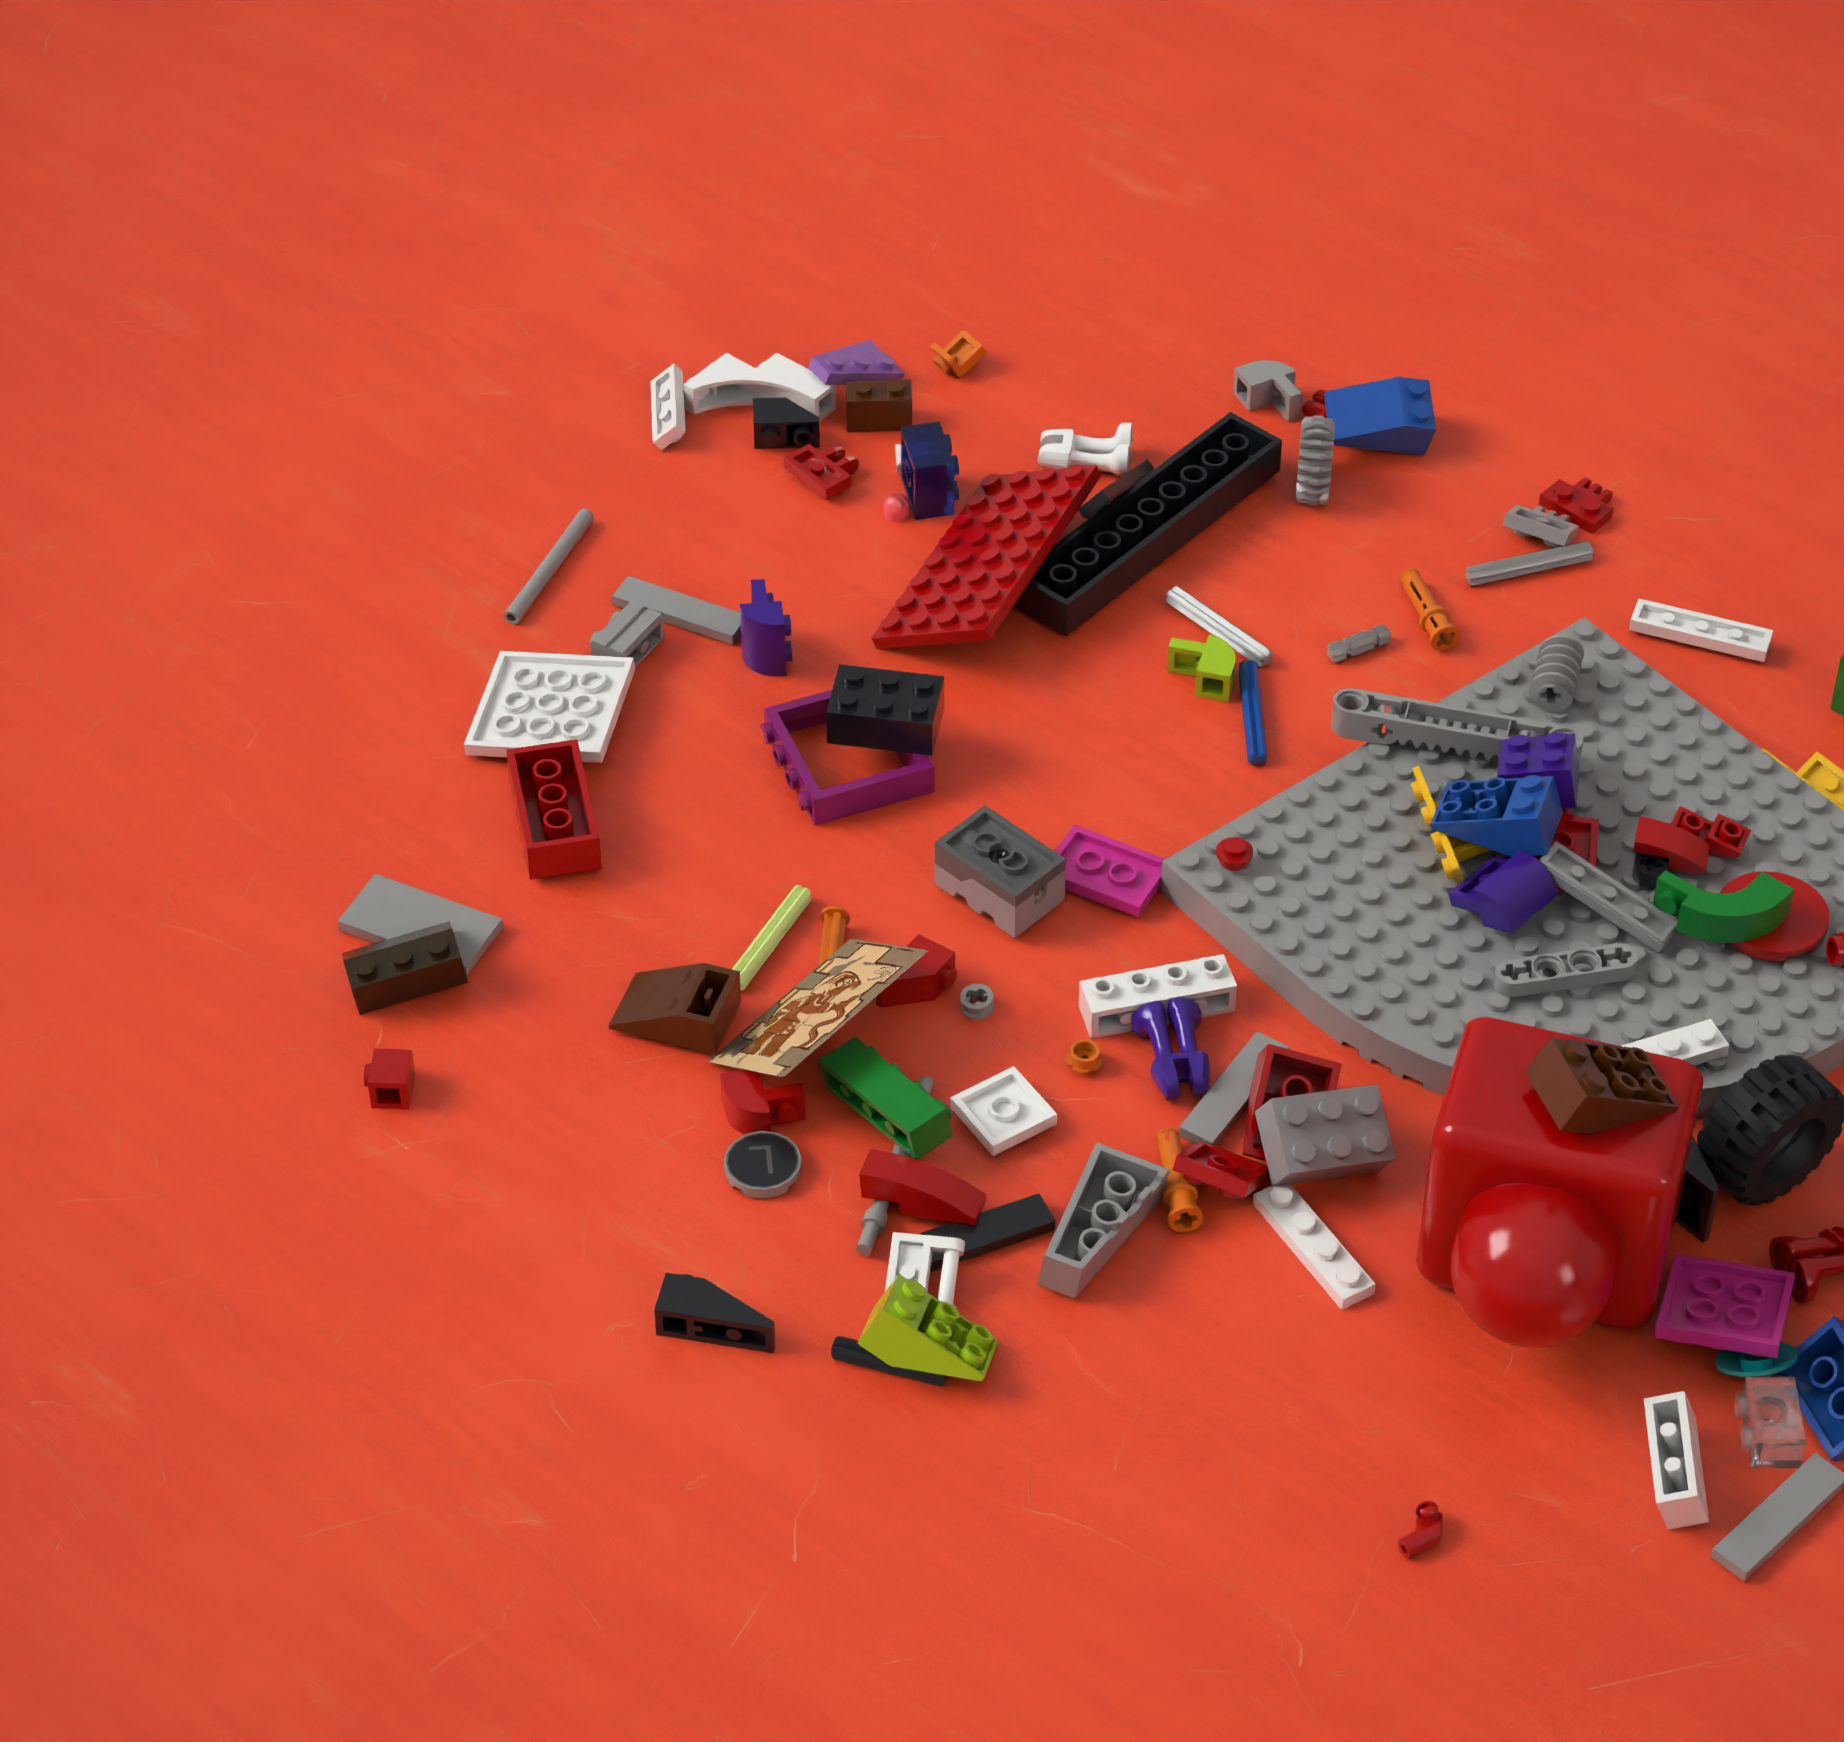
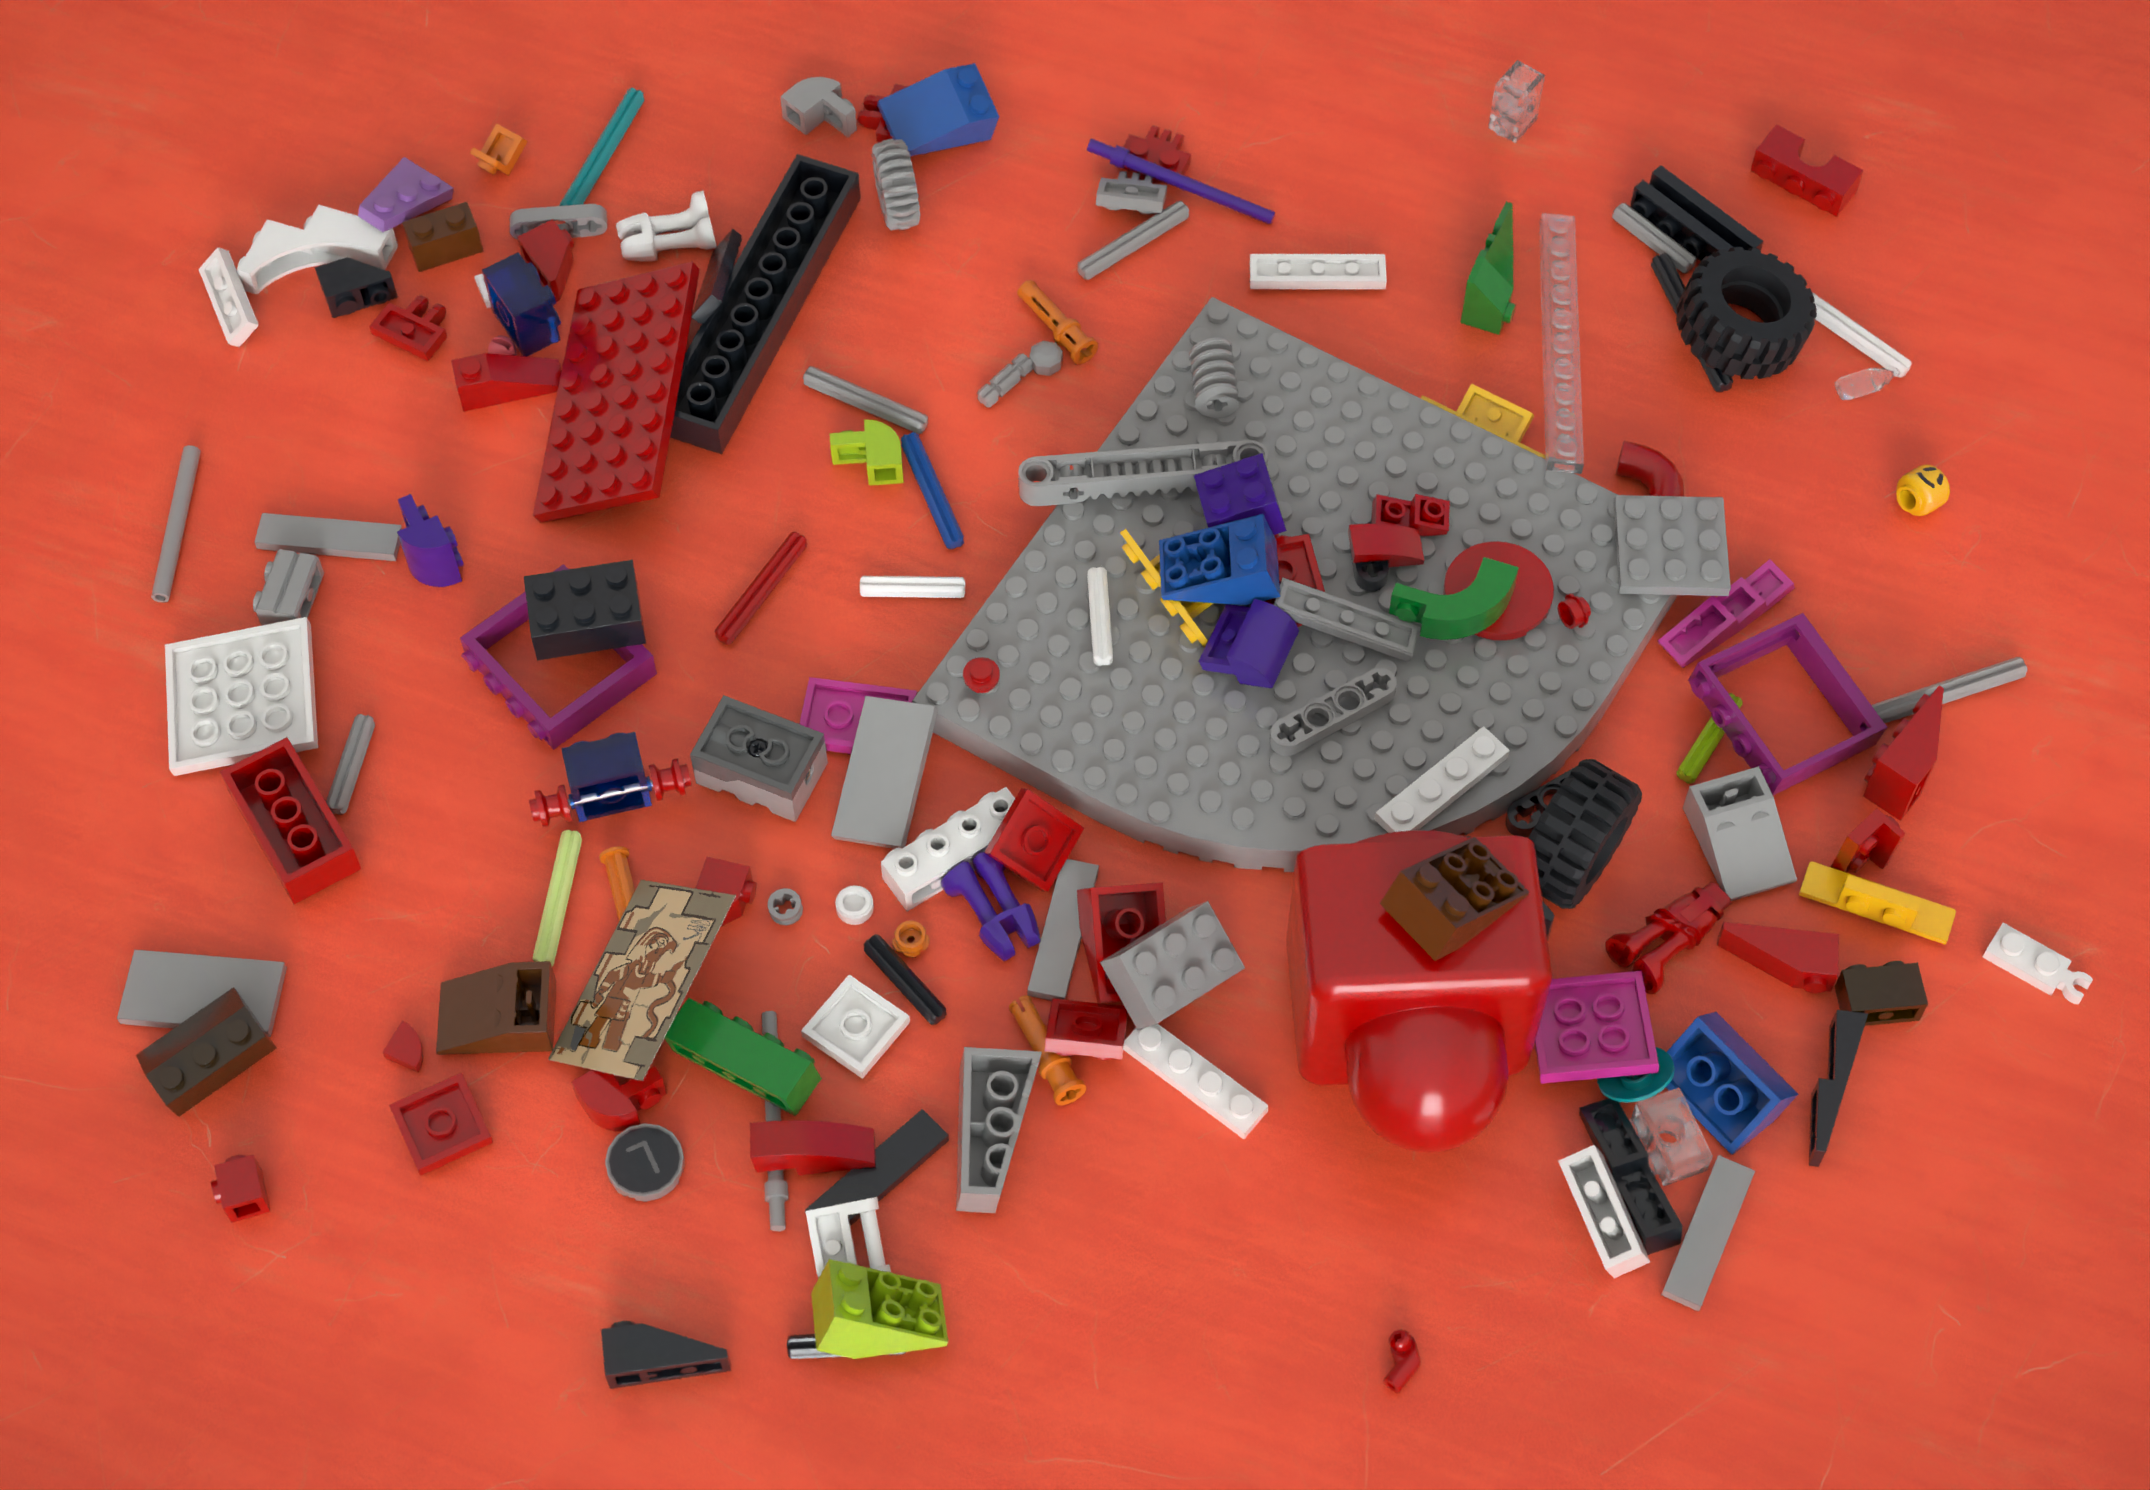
camera: 20 degrees left, 15 degrees up
none -> light grey axle [326,714,375,815]
none -> red tile [382,1021,423,1072]
none -> red plate [389,1072,493,1176]
none -> red slope [451,353,561,412]
none -> light grey beam [509,204,607,240]
none -> red slope [517,219,574,303]
none -> clear blue brick [529,732,692,827]
none -> teal axle [560,88,644,206]
none -> red axle [715,532,807,645]
none -> light grey tile [831,696,938,849]
none -> white tile [835,885,874,925]
none -> white axle [860,576,966,598]
none -> black axle [863,934,947,1025]
none -> red plate [984,788,1085,892]
none -> light grey tile [1029,341,1063,376]
none -> dark purple bar [1087,138,1276,225]
none -> white axle [1087,567,1113,666]
none -> black slope [1579,1098,1683,1255]

